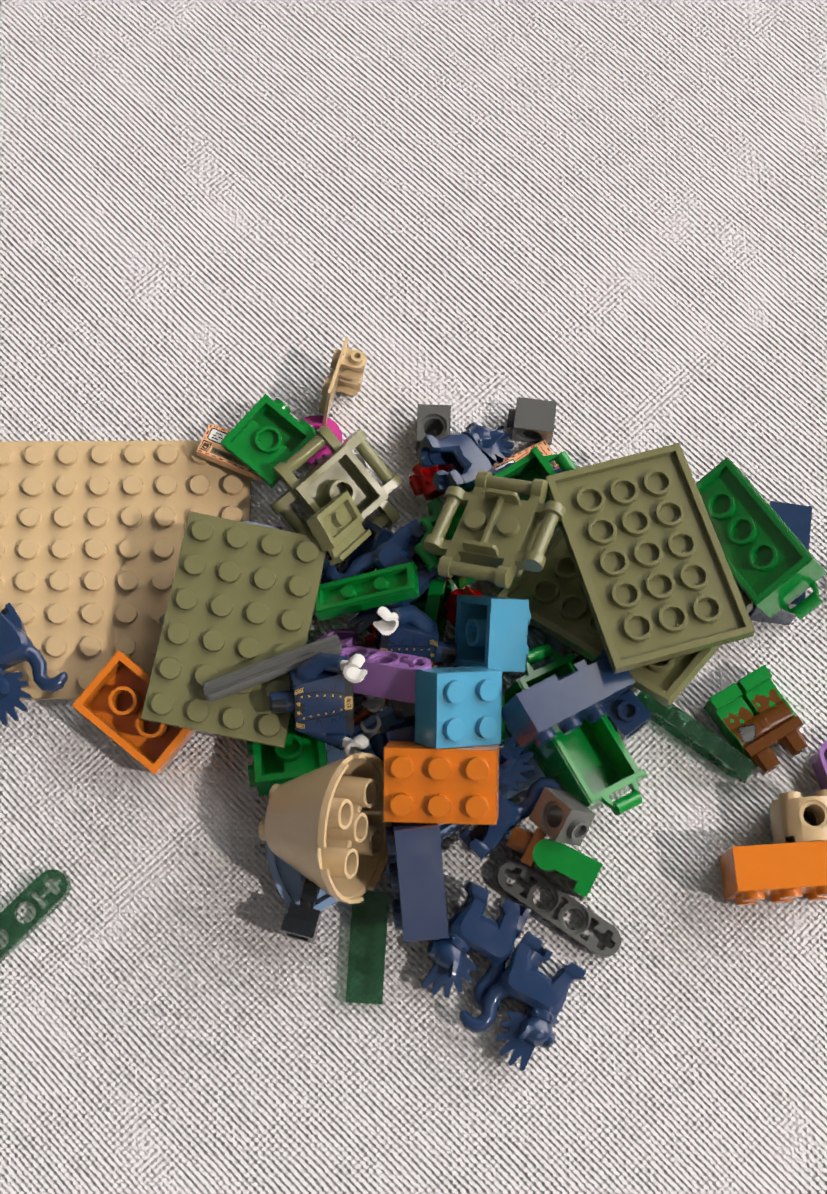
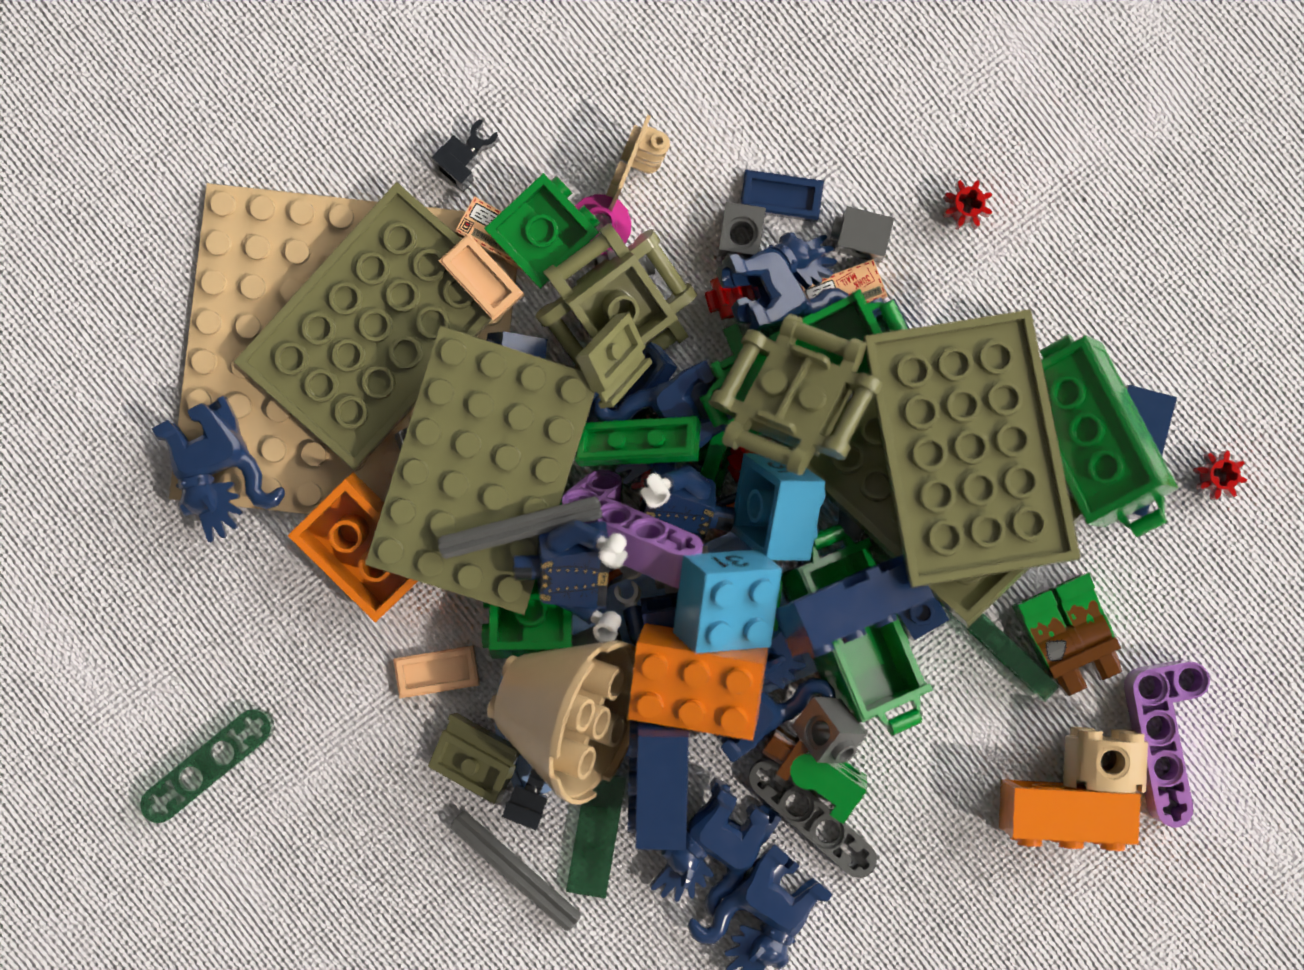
camera: 15 degrees right, 15 degrees up
none -> olive plate [234,182,492,470]
none -> light nougat tile [393,645,480,699]
none -> olive plate [428,713,521,804]
none -> black piece [431,119,499,192]
none -> light nougat tile [439,233,524,322]
none -> dark grey axle [450,811,581,931]
none -> dark blue tile [740,169,824,222]
none -> red gear [943,180,993,230]

